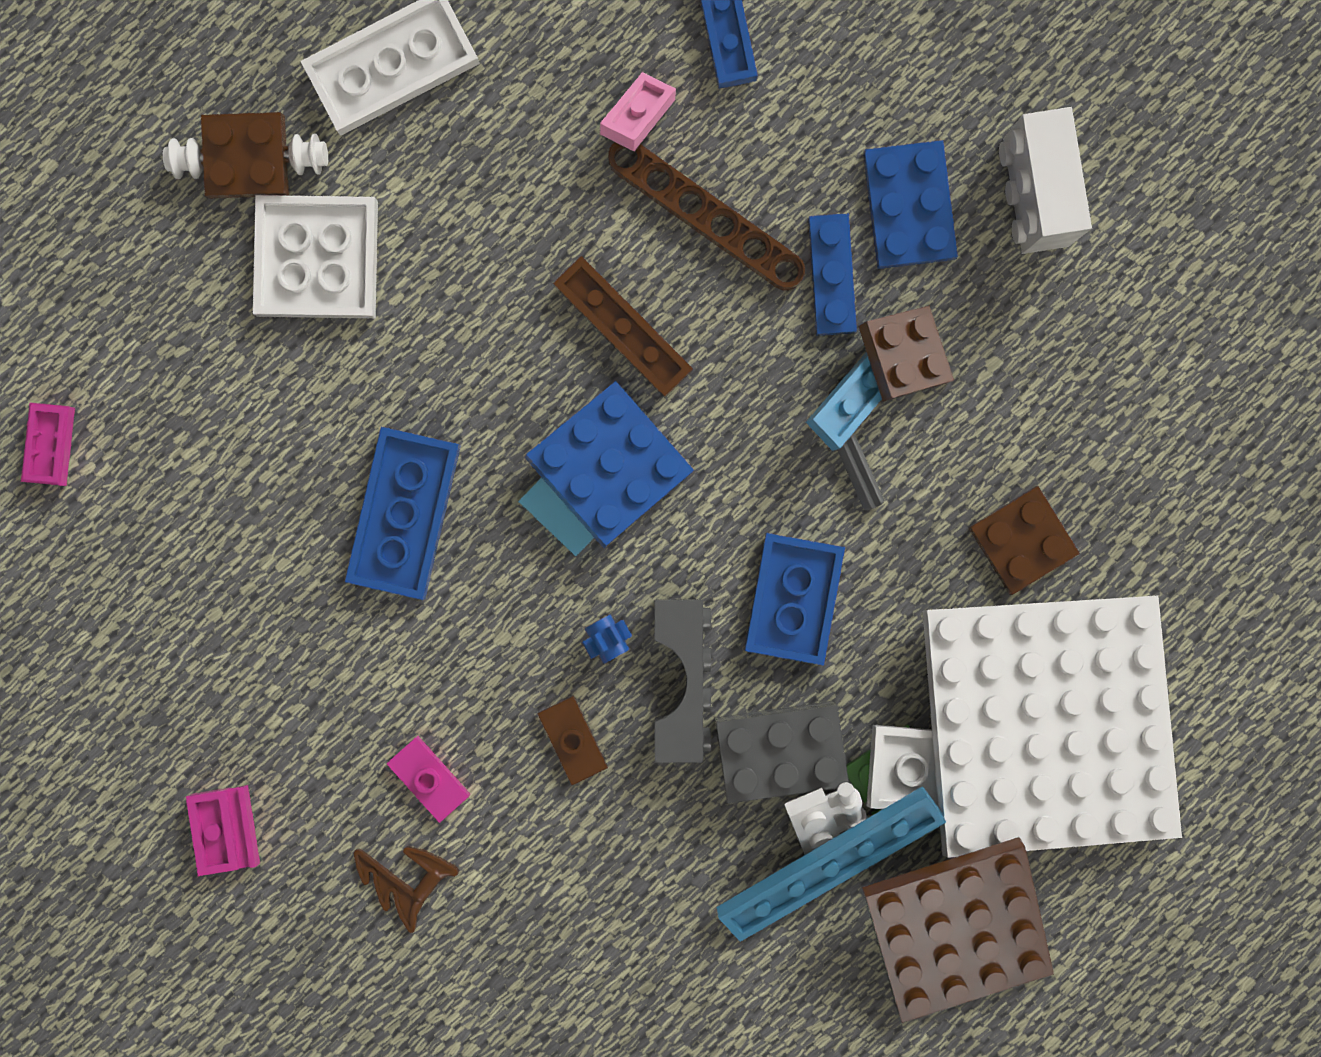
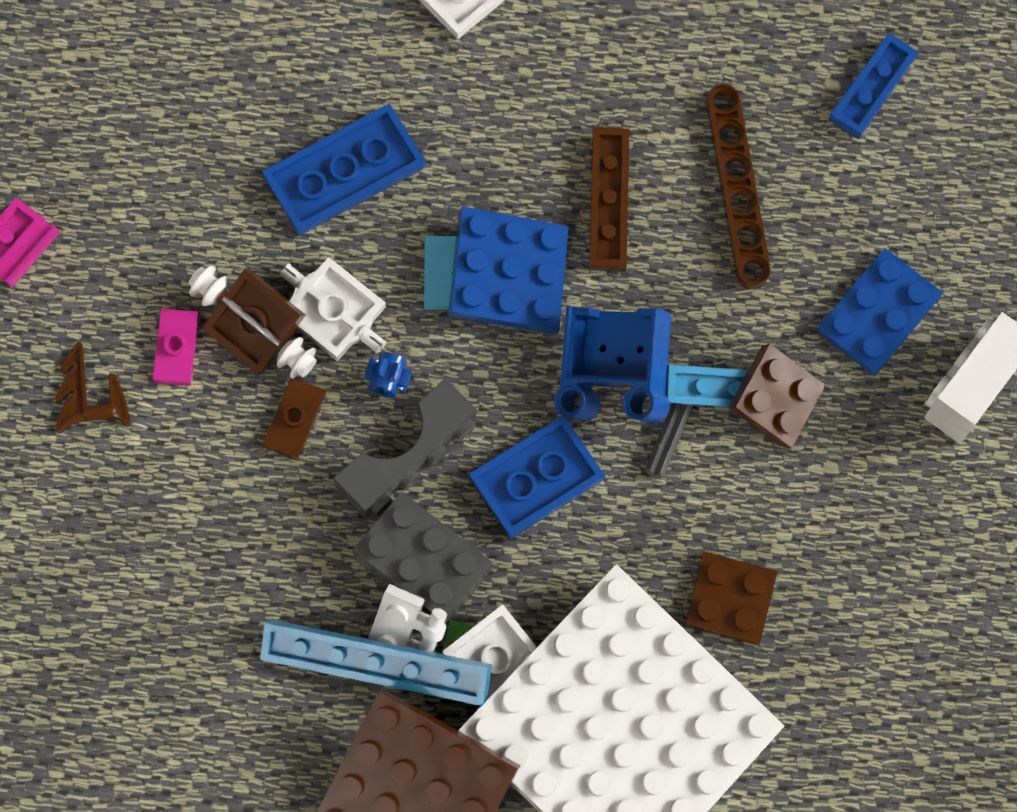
camera: 40 degrees right, 15 degrees down
bright pink plate [600,72,676,151] -> none
blue plate [808,213,857,336] -> none
none -> reddish brown plate [189,265,317,378]
none -> white plate [280,257,387,362]
none -> blue piece [554,306,671,424]

